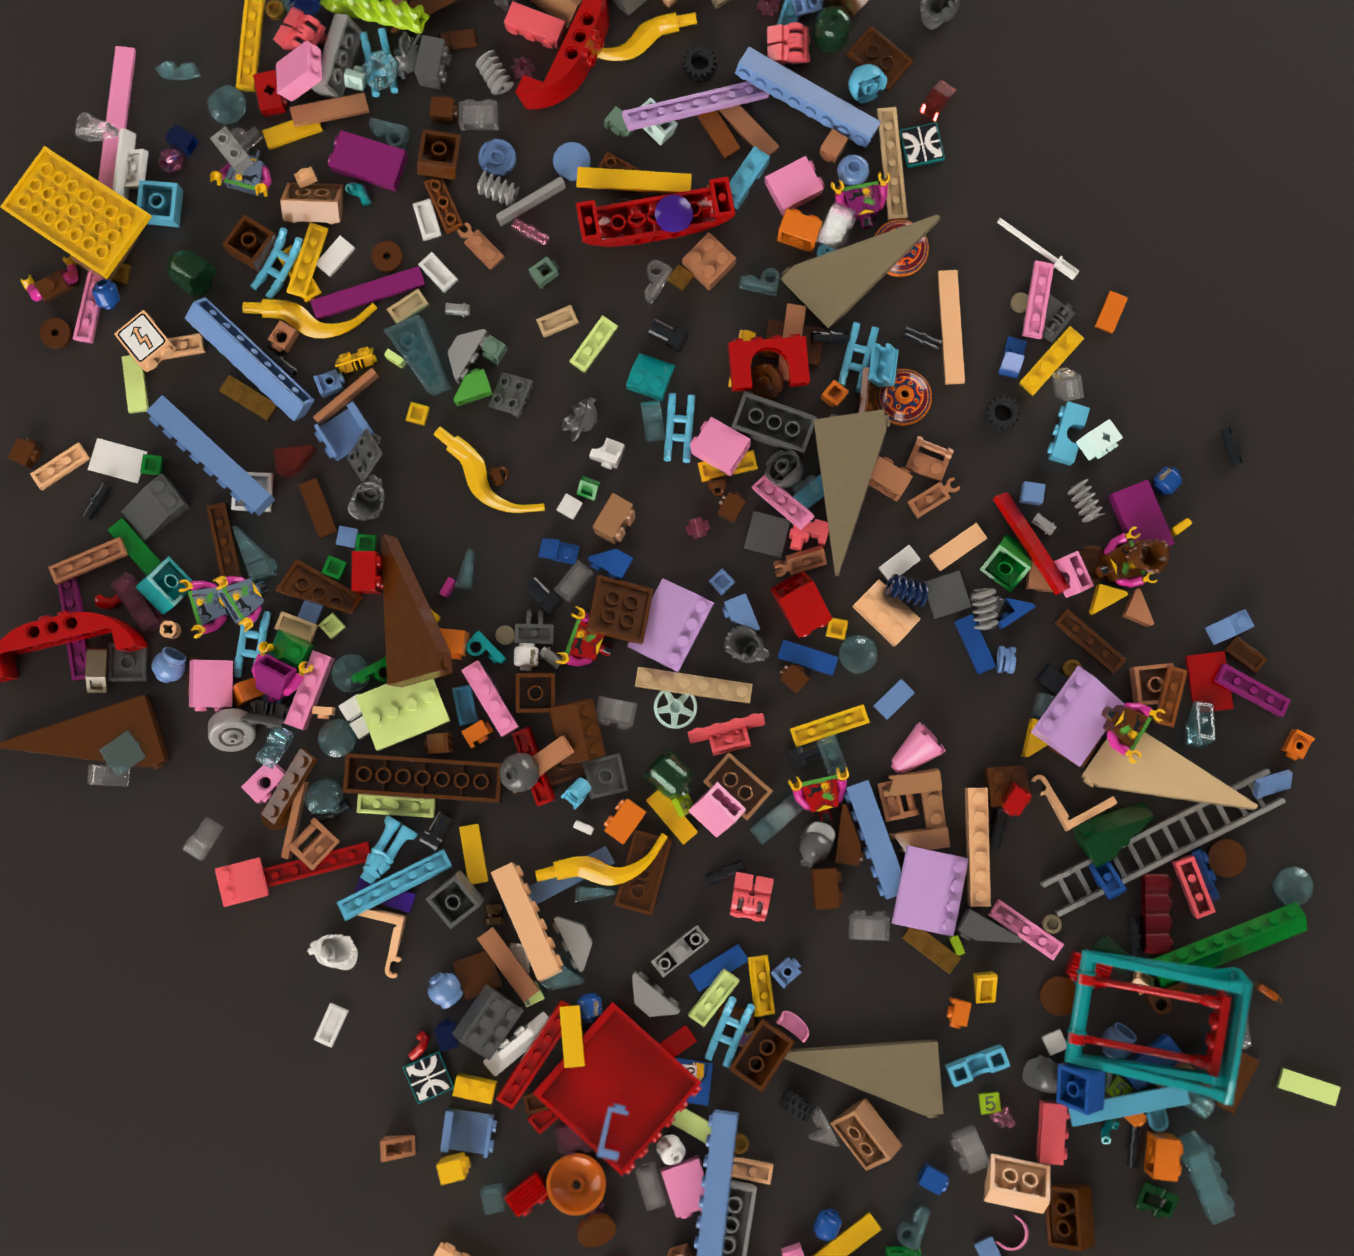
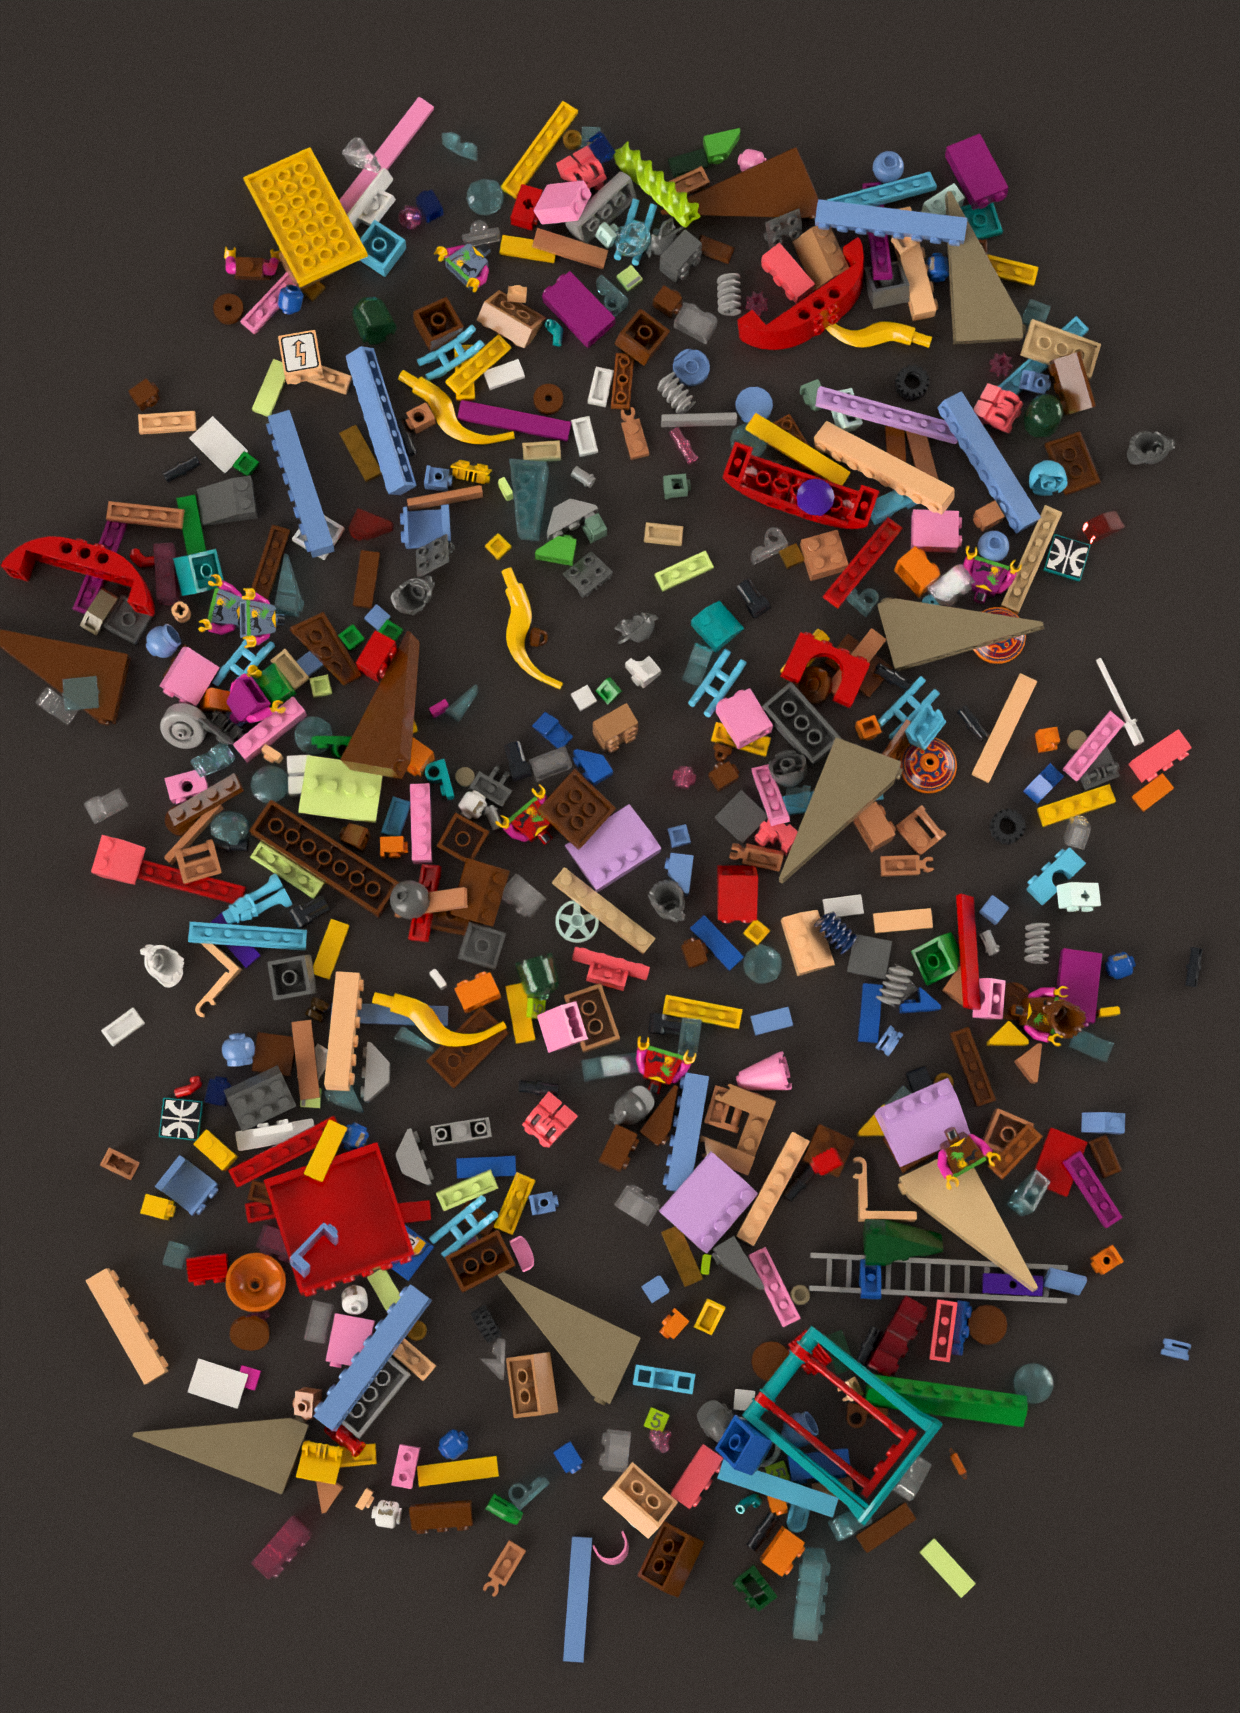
camera: 20 degrees right, 5 degrees down
light grey brick [210,127,254,175] -> none
medium azure piece [561,777,591,810] -> none
none -> yellowish green tile [617,265,643,292]
none -> medium blue piece [641,1276,669,1303]
none -> clear light blue dish [730,424,767,457]
none -> light nougat brick [814,421,954,515]
none -> red plate [823,517,903,609]
none -> dark purple tile [982,1273,1043,1296]
none -> orange brick [1035,727,1060,753]
none -> clear light blue slope [1069,1030,1114,1063]
none -> coral brick [1128,729,1192,783]

